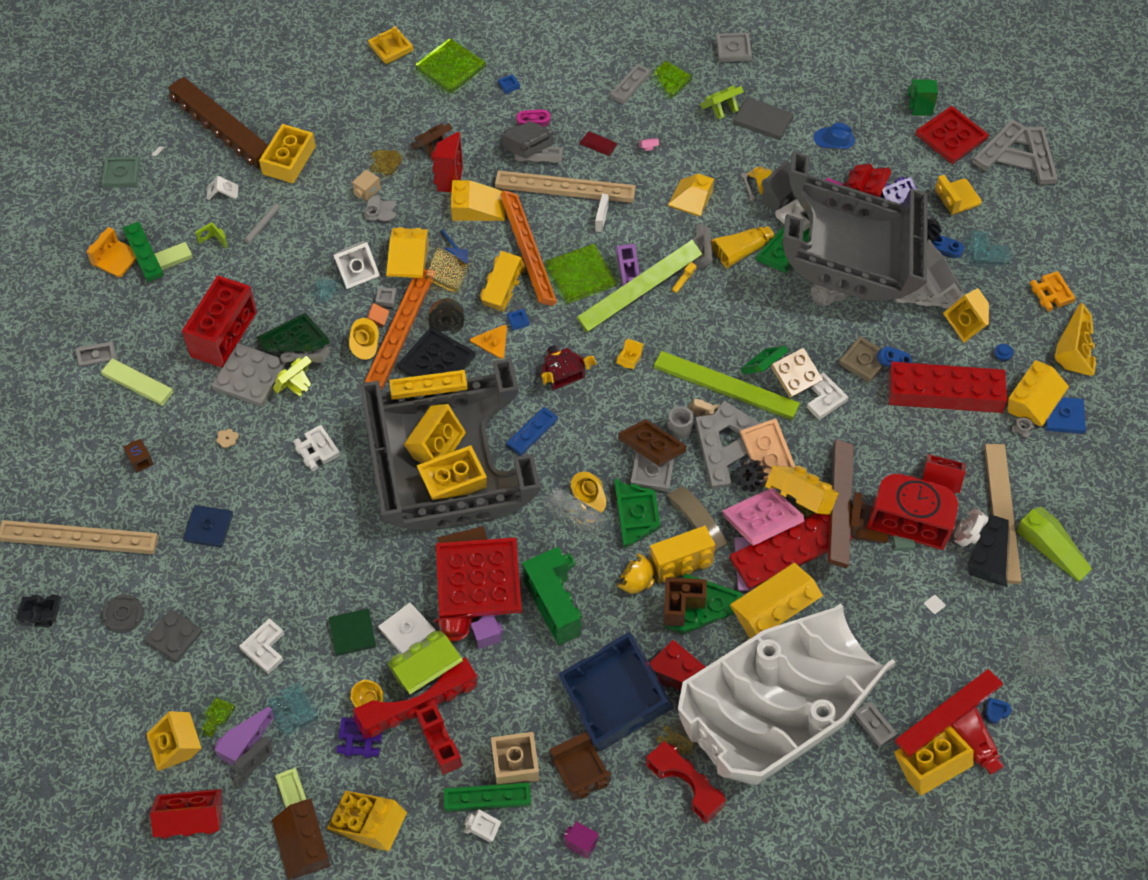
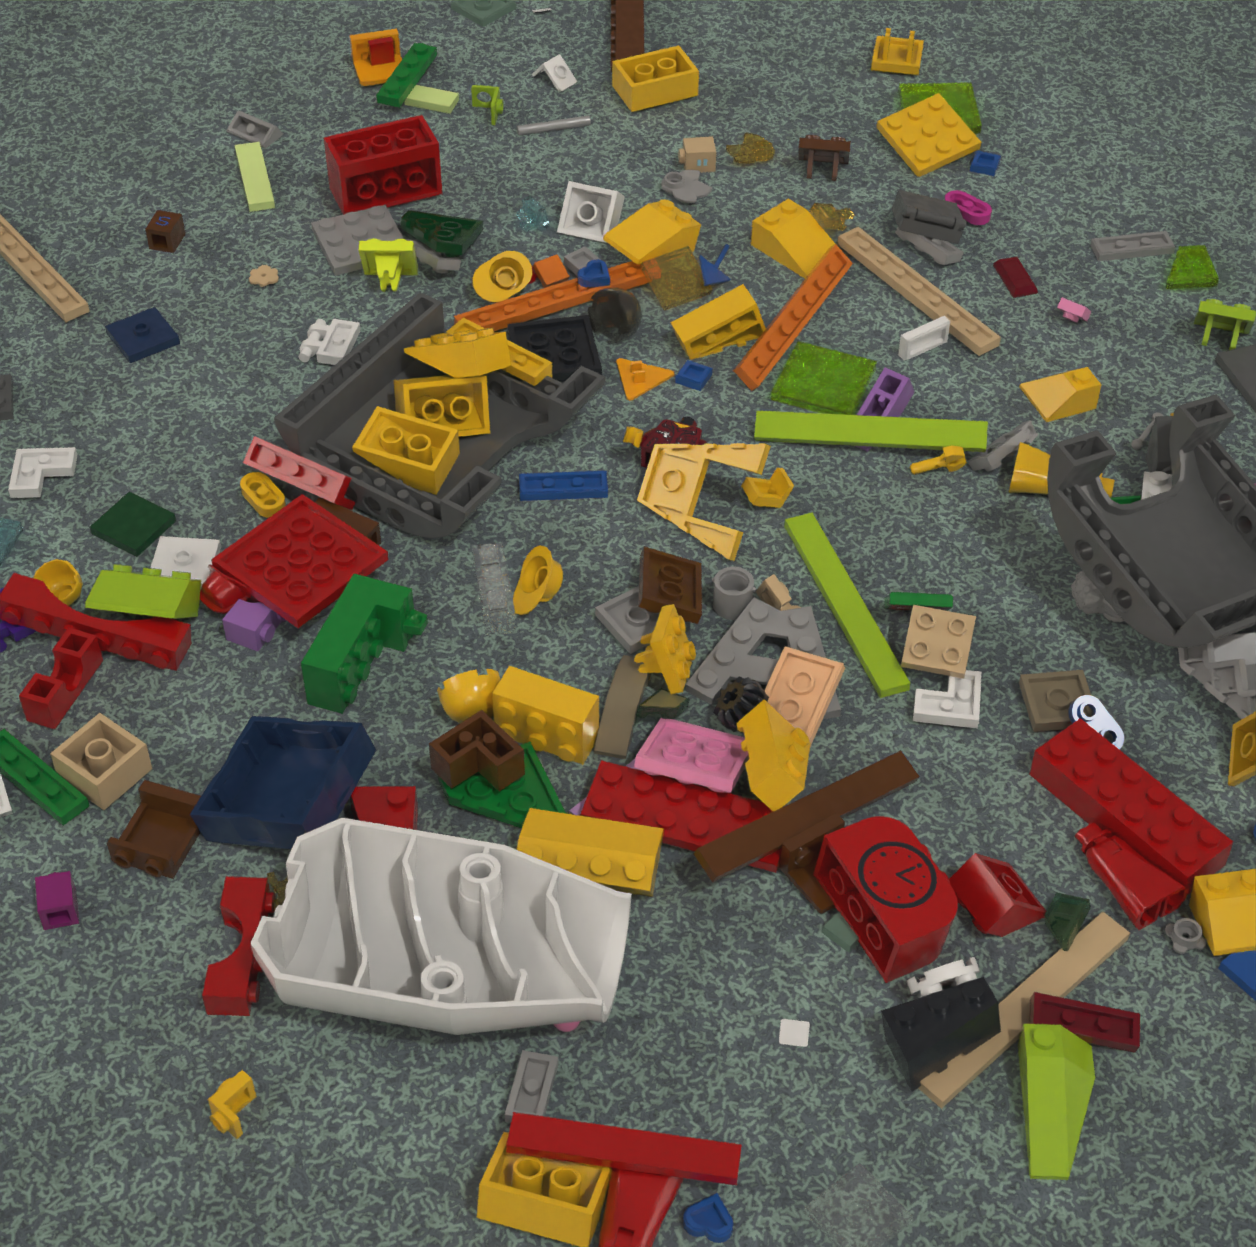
camera: 45 degrees right, 10 degrees down
red slope [431,132,463,193] -> none
green wing [614,479,661,548] -> none
none -> yellow bracket [208,1070,256,1139]
none -> yellow plate [240,472,286,518]
none -> fence [243,436,356,510]
none -> red tile [368,37,395,66]
none -> yellow slope [403,328,511,378]
none -> blue tile [578,259,610,287]
none -> yellow plate [634,604,696,694]
none -> tile [636,688,690,719]
none -> yellow wing [637,443,771,561]
none -> clear yellow plate [809,203,855,231]
none -> yellow plate [876,93,982,177]
none -> dark red plate [1029,992,1140,1053]
none -> clear green tile [1044,893,1091,951]
none -> red piece [1075,822,1189,930]

